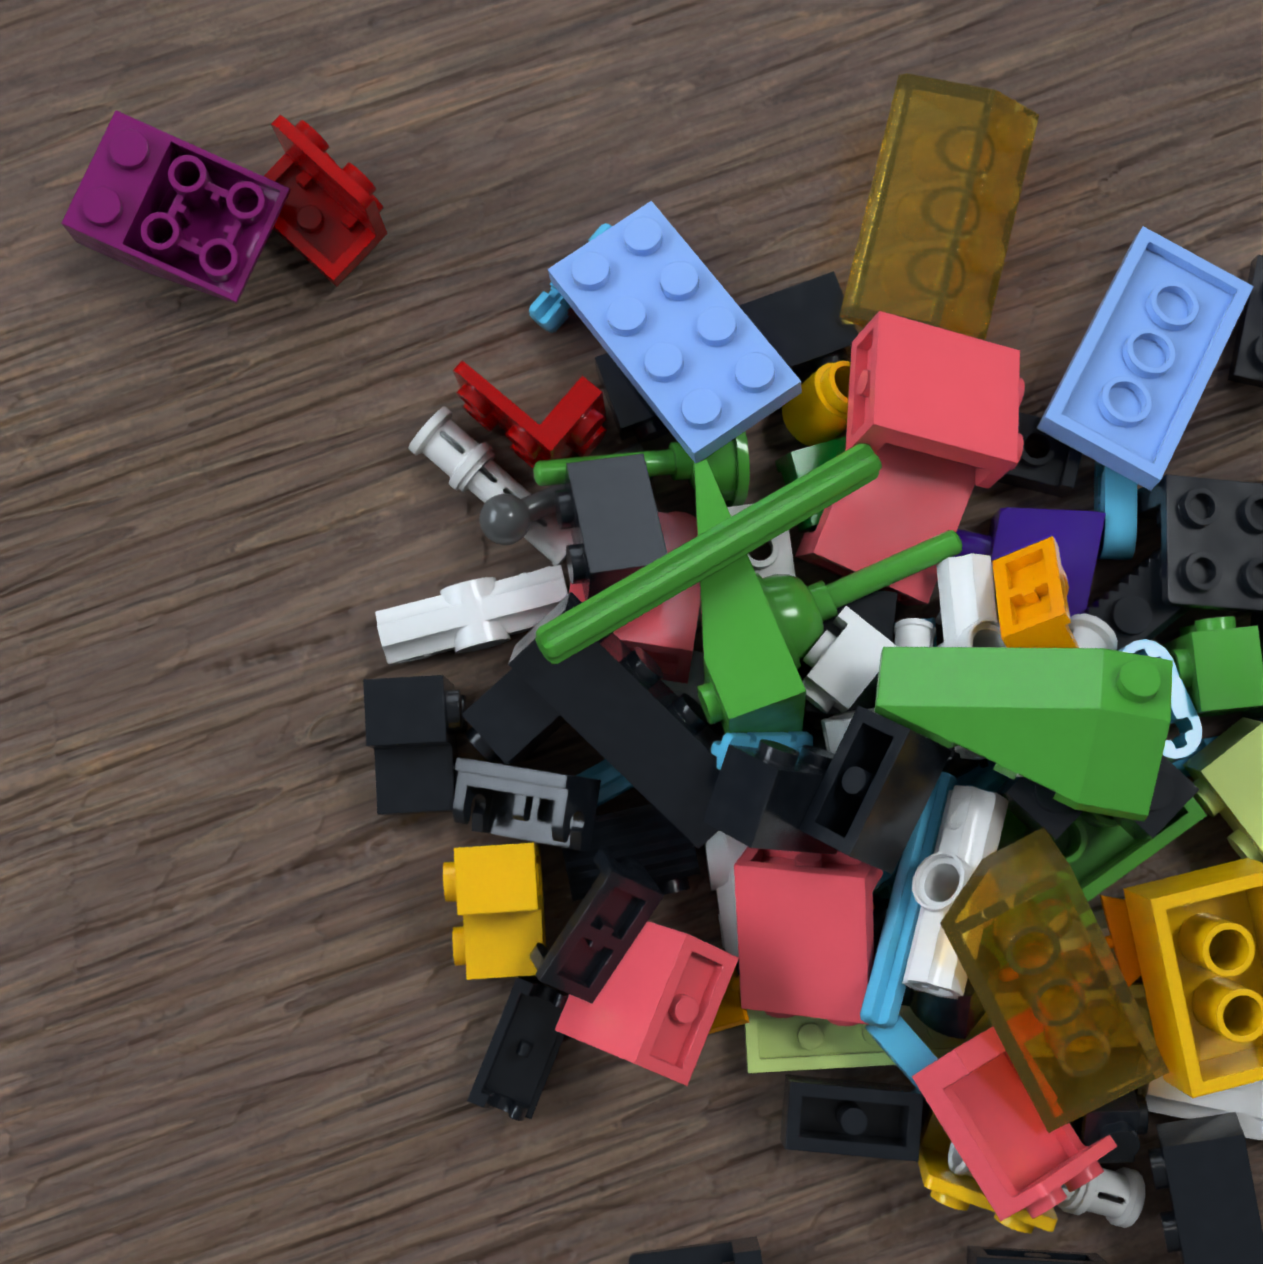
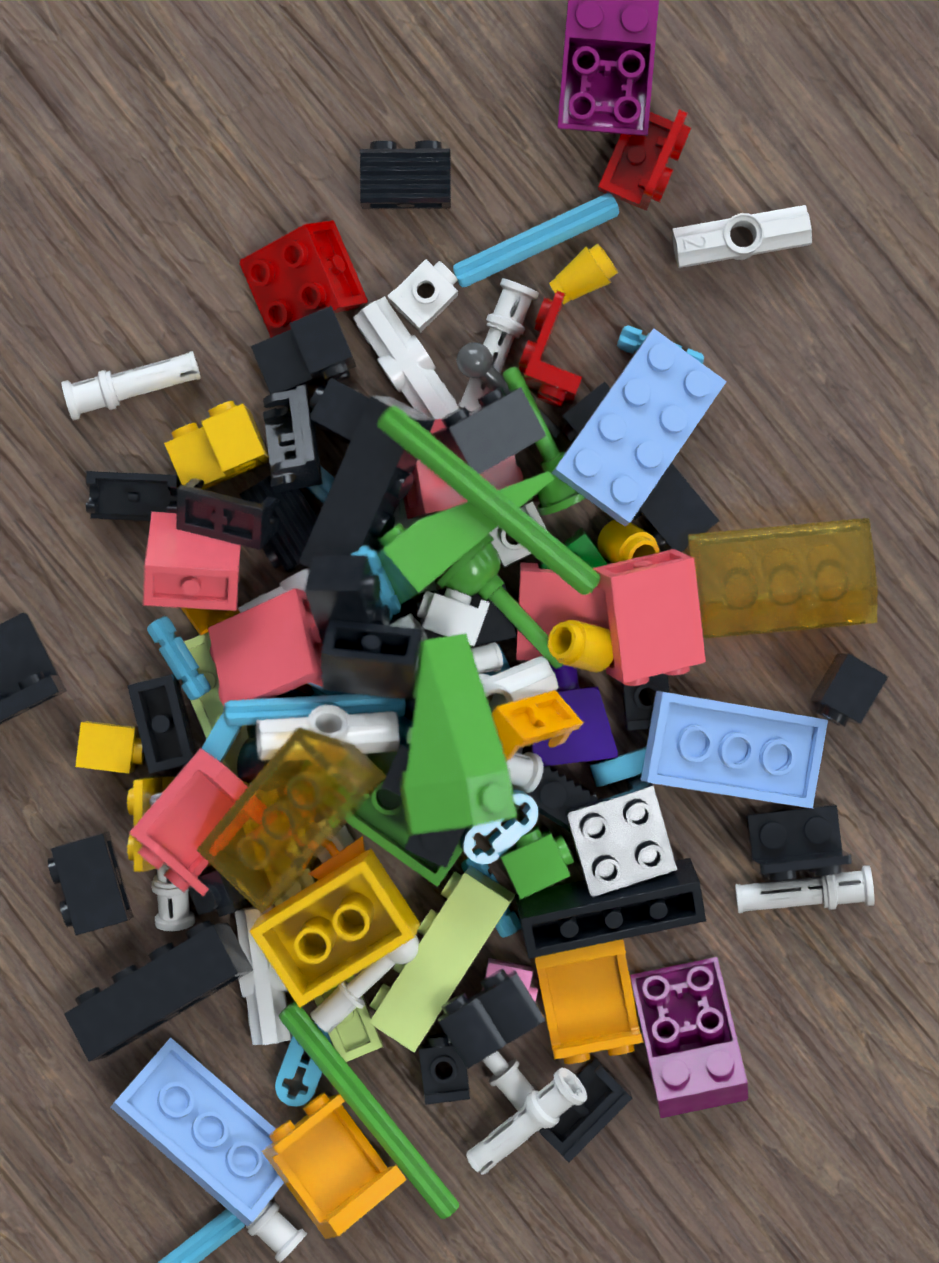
camera: 70 degrees right, 5 degrees up
none -> white pin [61,351,201,421]
none -> yellow brick [75,721,145,773]
none -> medium azure axle [147,616,211,700]
none -> red bracket [240,220,368,338]
none -> black brick [360,140,451,210]
none -> white brick [388,259,458,333]
none -> medium azure axle [453,193,620,287]
none -> yellow brick [548,620,613,672]
none -> yellow cone [549,243,618,305]
none -> white piece [672,205,812,268]
none -> black brick [810,653,888,727]

